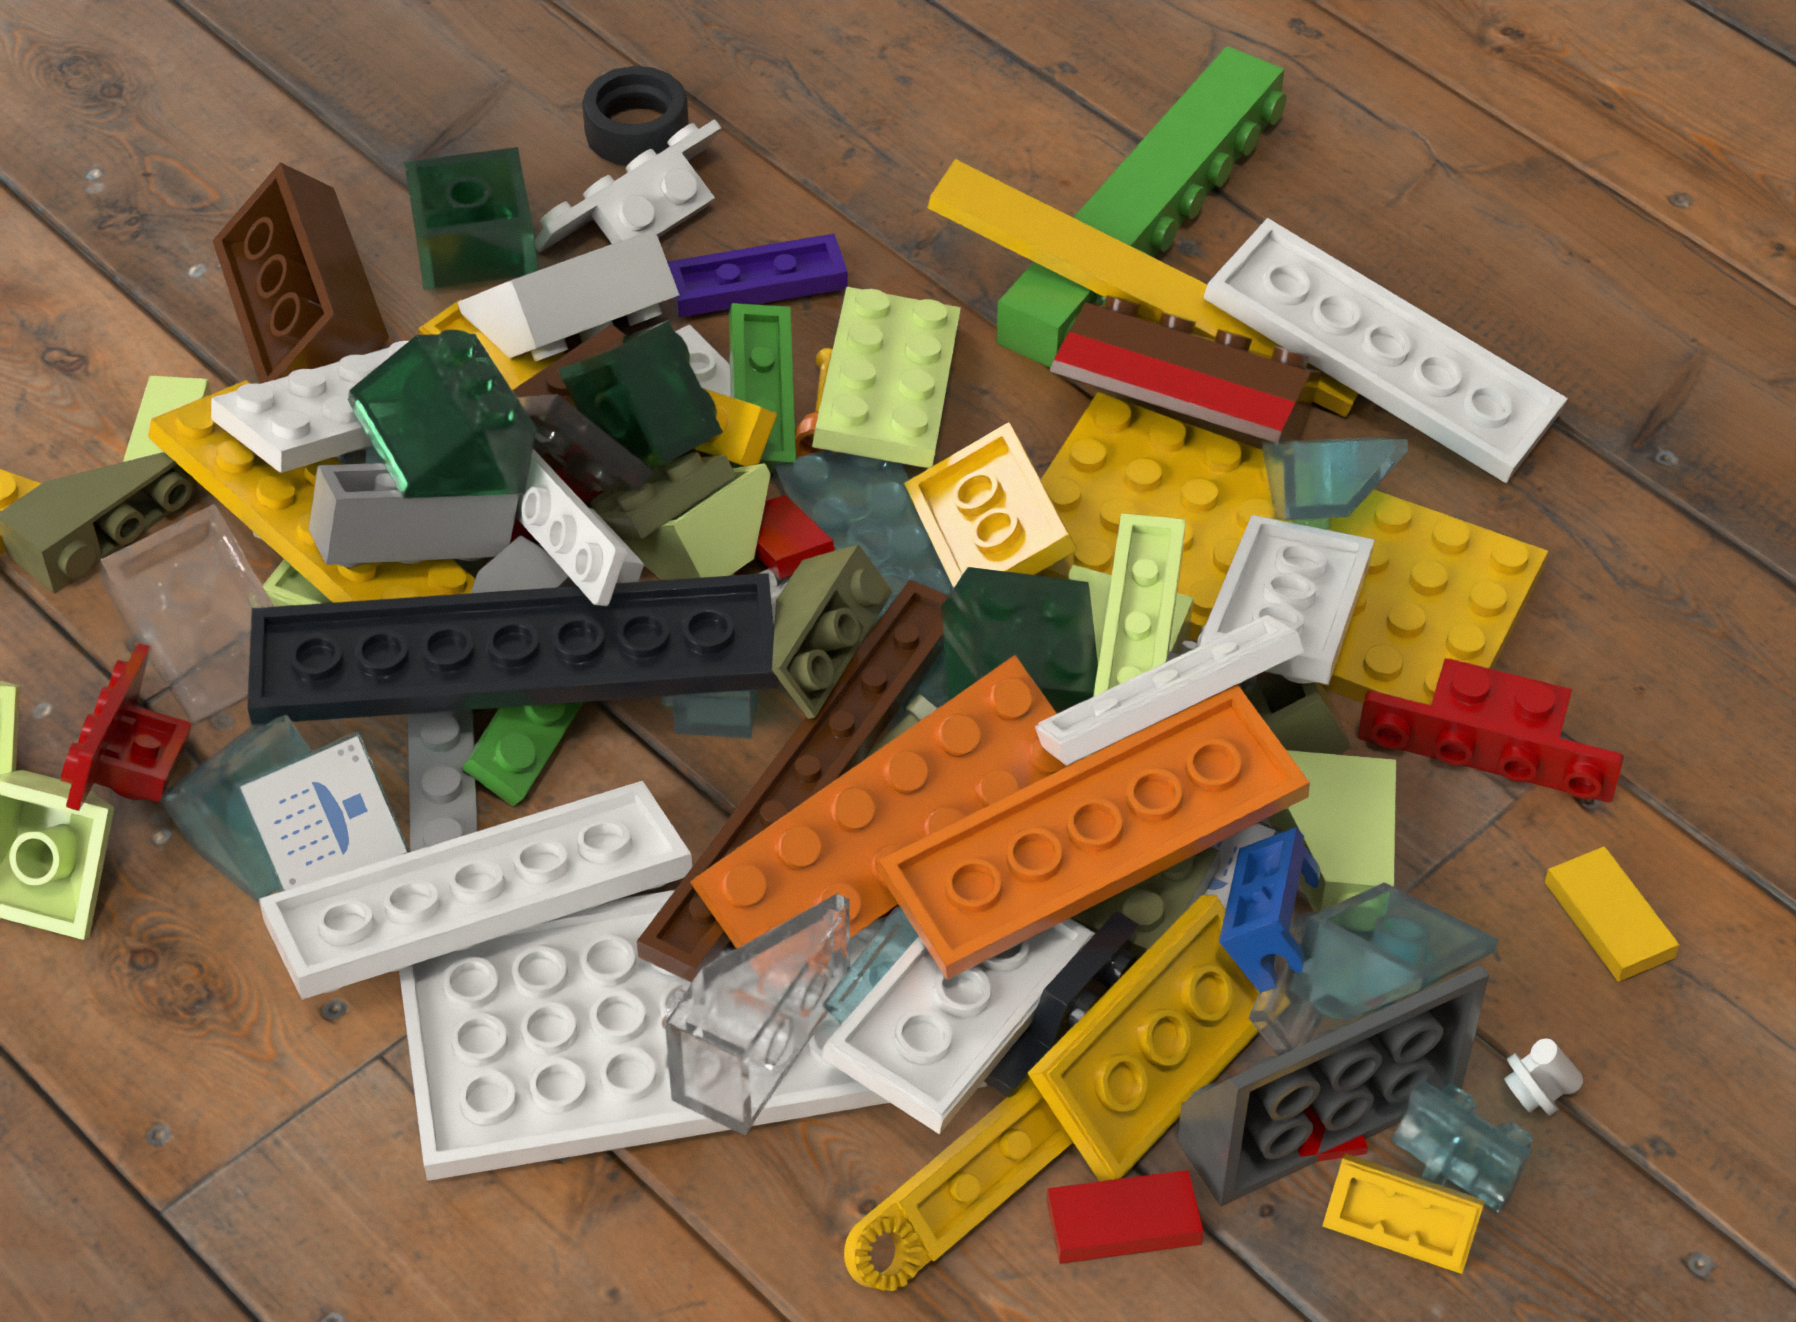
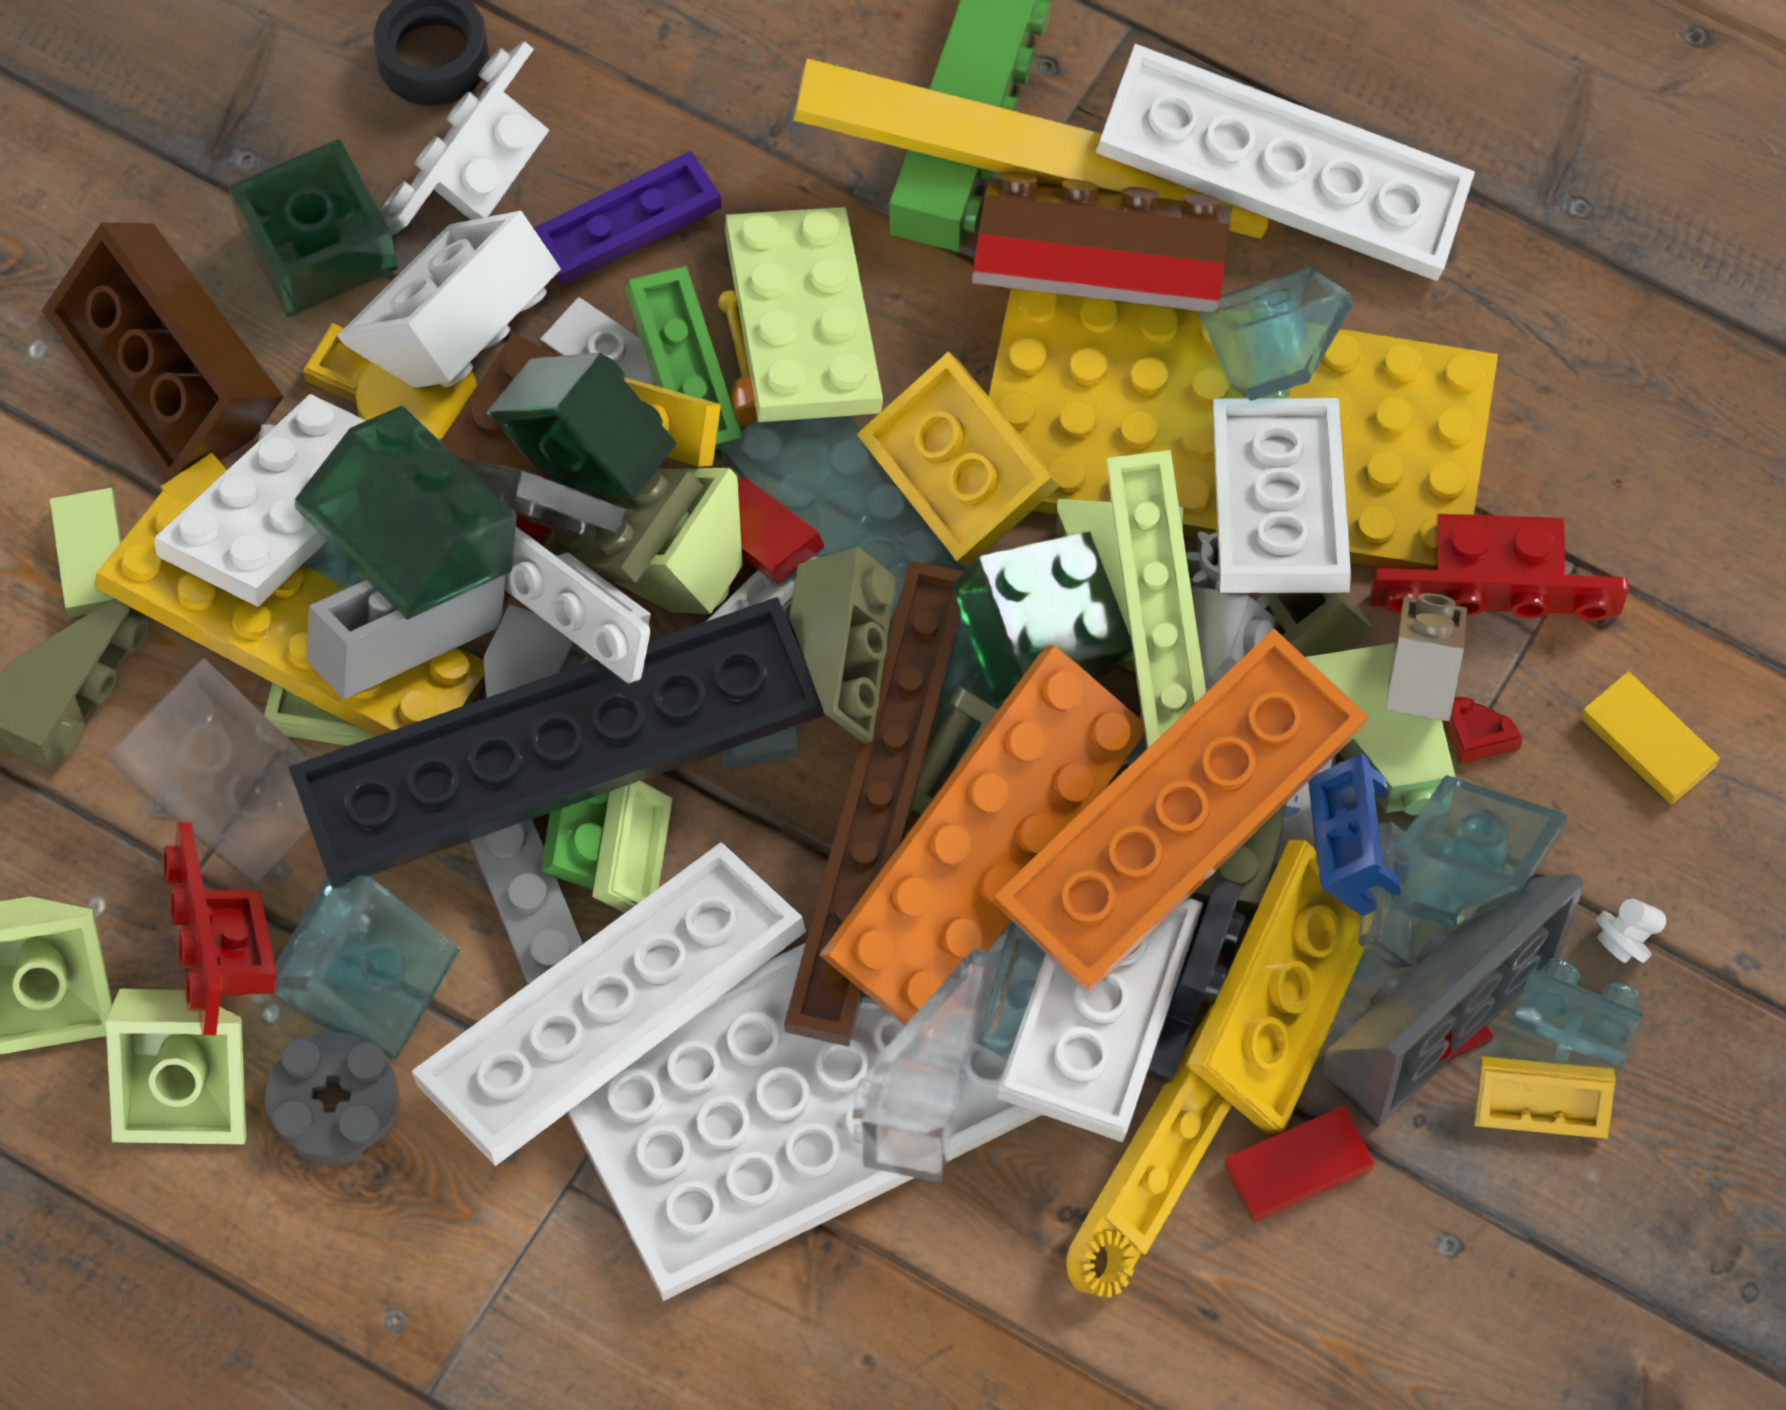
camera: 15 degrees left, 15 degrees up
white tile [232,732,410,893] -> none
white tile [1035,614,1305,766] -> none
none -> dark grey plate [265,1032,400,1166]
none -> yellowish green tile [592,781,673,913]
none -> slope [1385,593,1467,721]
none -> red tile [1444,697,1523,764]

